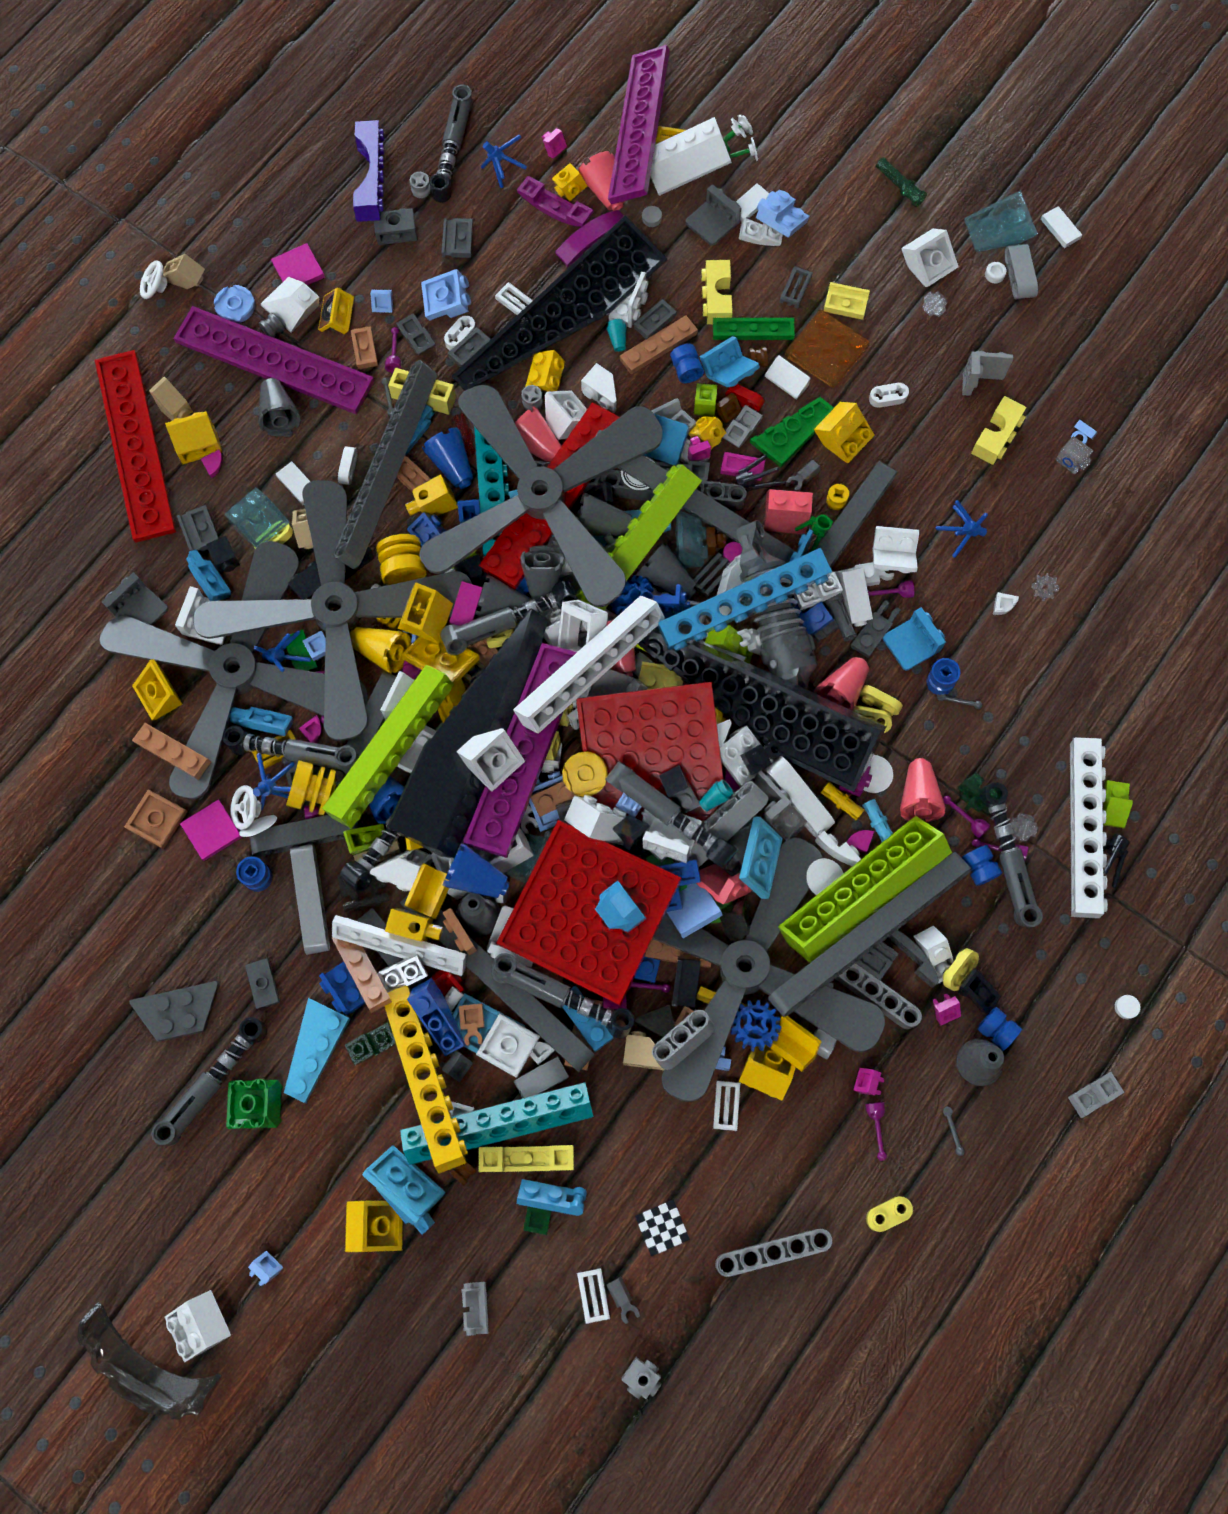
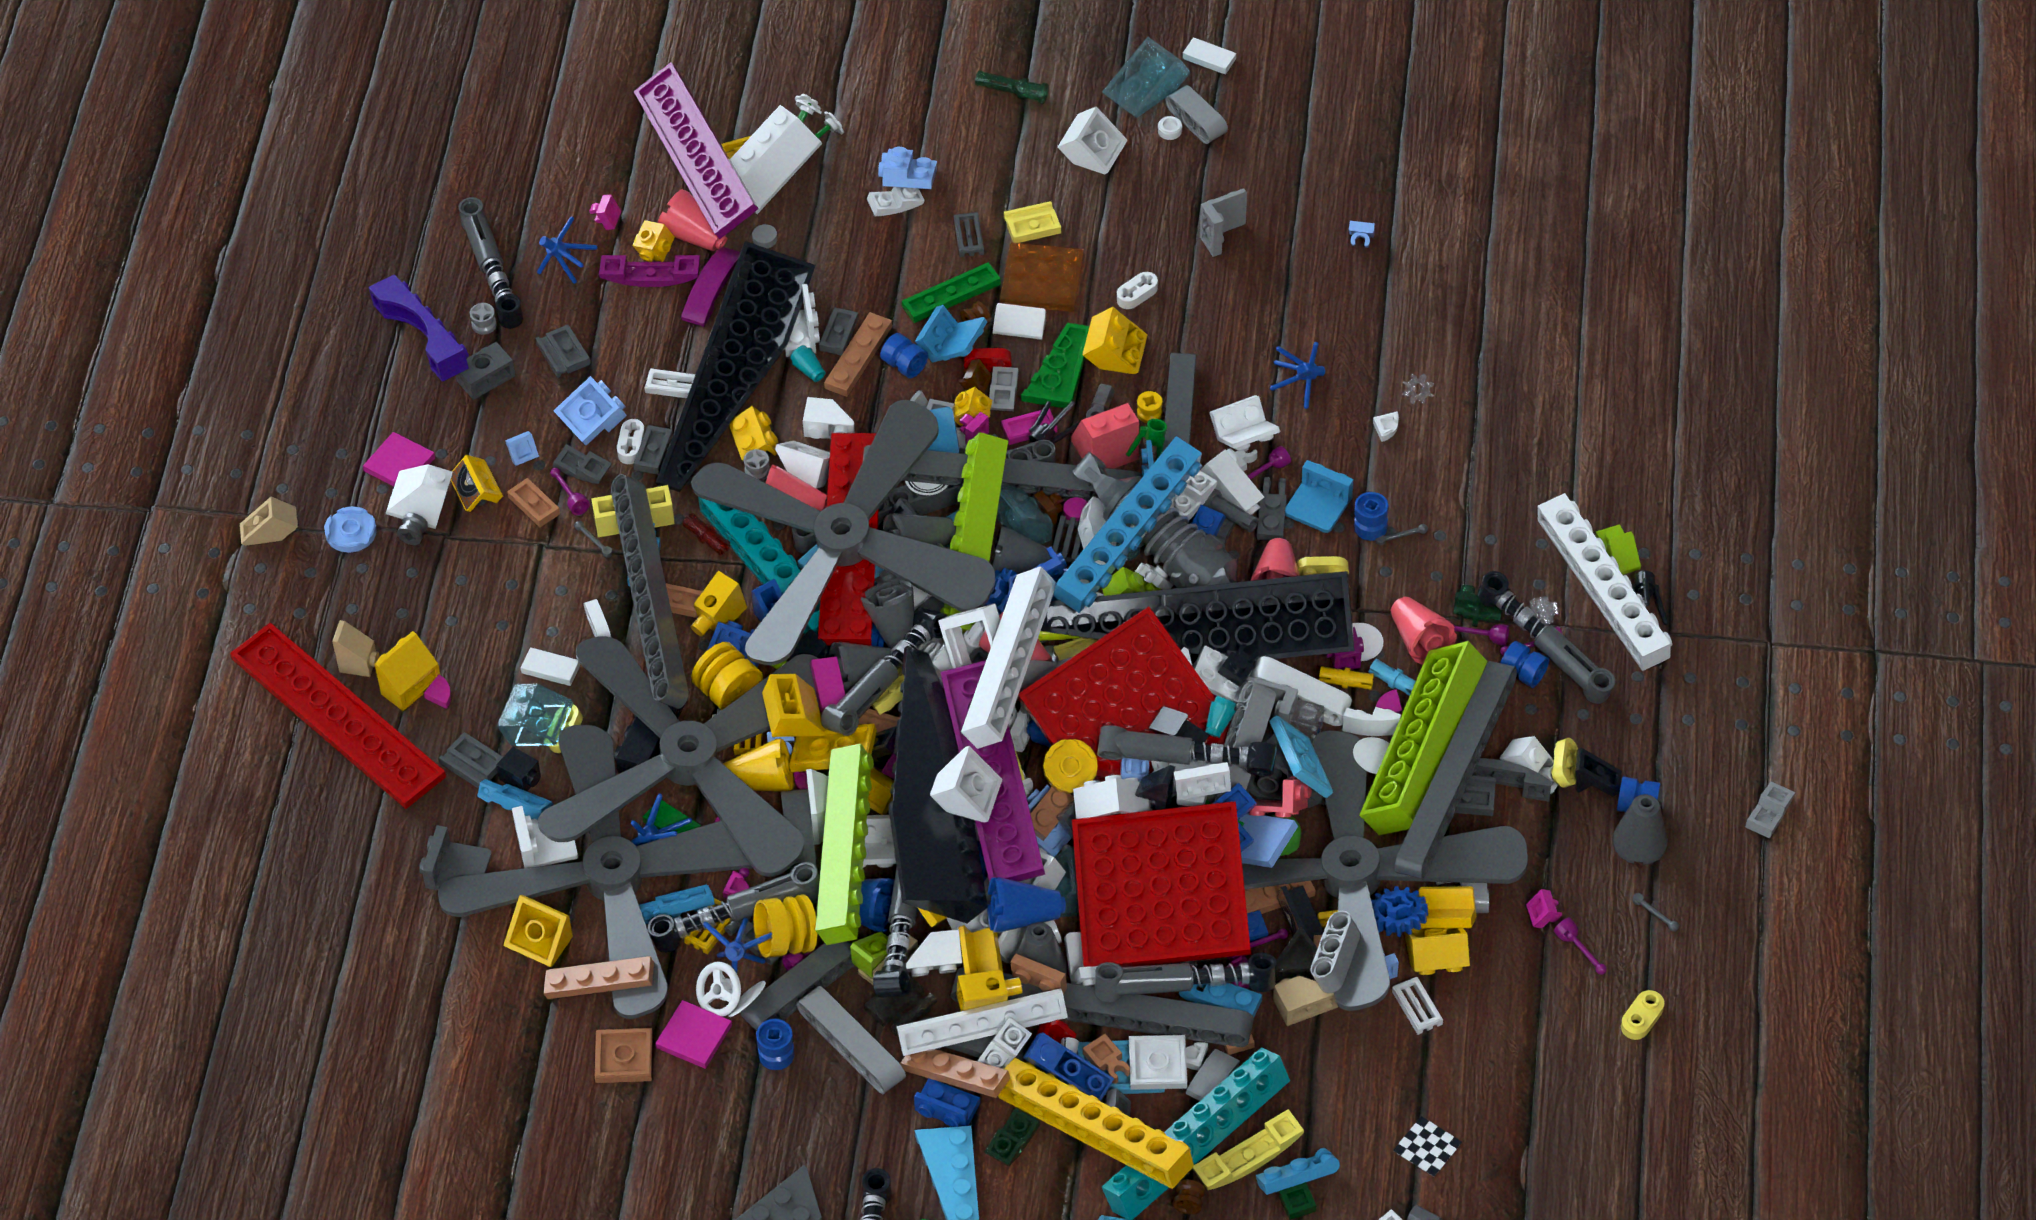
camera: 30 degrees left, 20 degrees down
white piece [140,261,167,299] -> none
magenta plate [173,306,374,415] -> none
dark grey plate [245,958,280,1010] -> none
dark grey cone [258,378,301,436] -> none
tan slope [292,508,313,549] -> none
light blue tile [303,631,326,661] -> none
blue cone [422,427,473,489] -> none
dark azure slope [595,881,647,932] -> none
dark grey bracket [686,184,741,246] -> none
lime slope [694,383,717,416] -> none
light yellow arch [701,260,732,324] -> none
light grey beam [715,1229,832,1277] -> none
clear smoke slope [720,896,752,945] -> none
white tile [736,184,769,222] -> none
light grey beam [835,963,922,1029] -> none
clear gear [922,291,948,317] -> none
dark pink tile [933,994,961,1026] -> none
light yellow arch [971,396,1026,465] -> none
clear brick [1055,436,1093,474] -> none
white tile [1115,995,1140,1019] -> none

